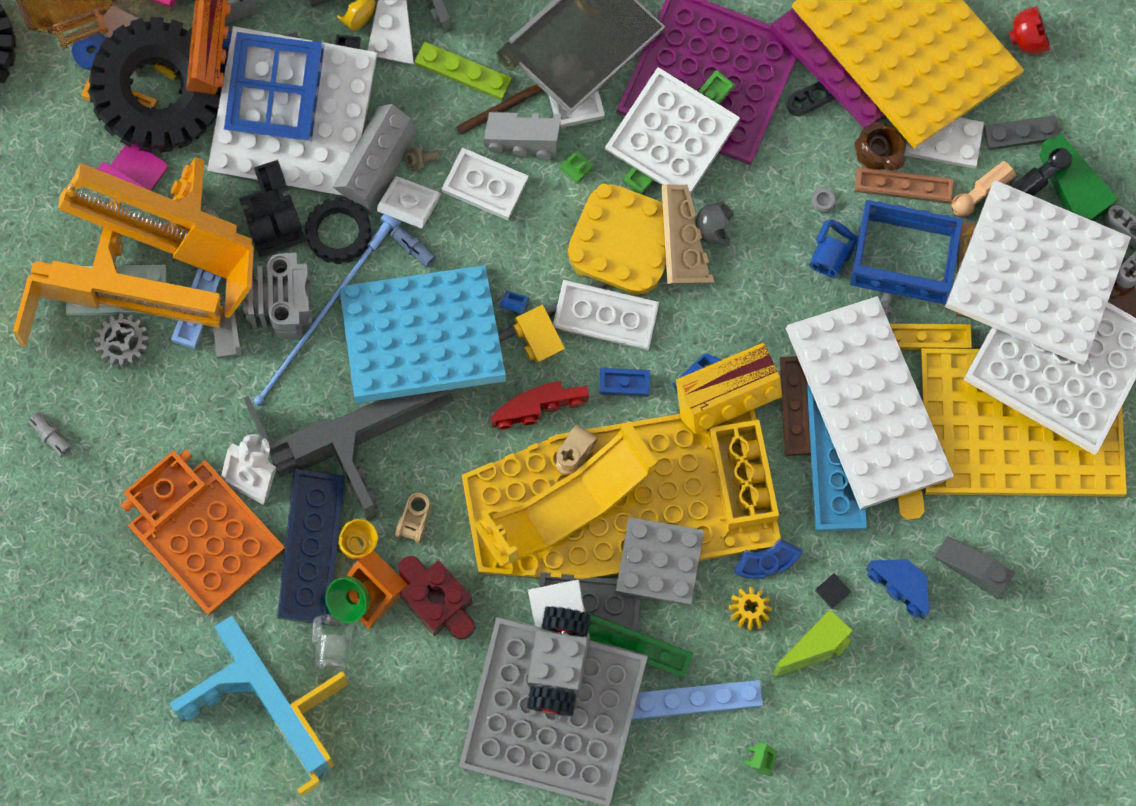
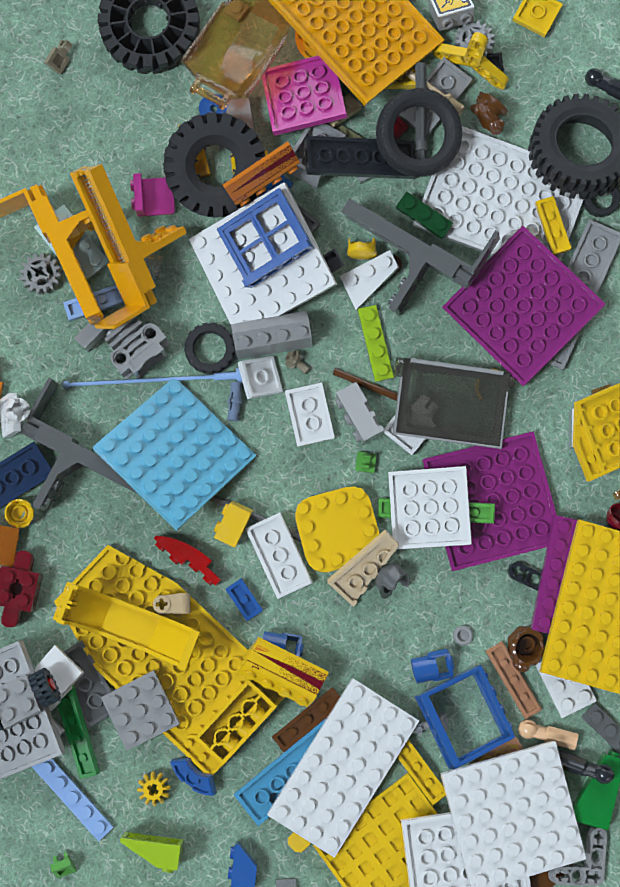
camera: 55 degrees right, 10 degrees up
black plate [239,159,306,257] -> none
tan piece [395,493,431,544] -> none
blue tile [500,291,530,314] -> none
black tile [815,573,851,609] -> none

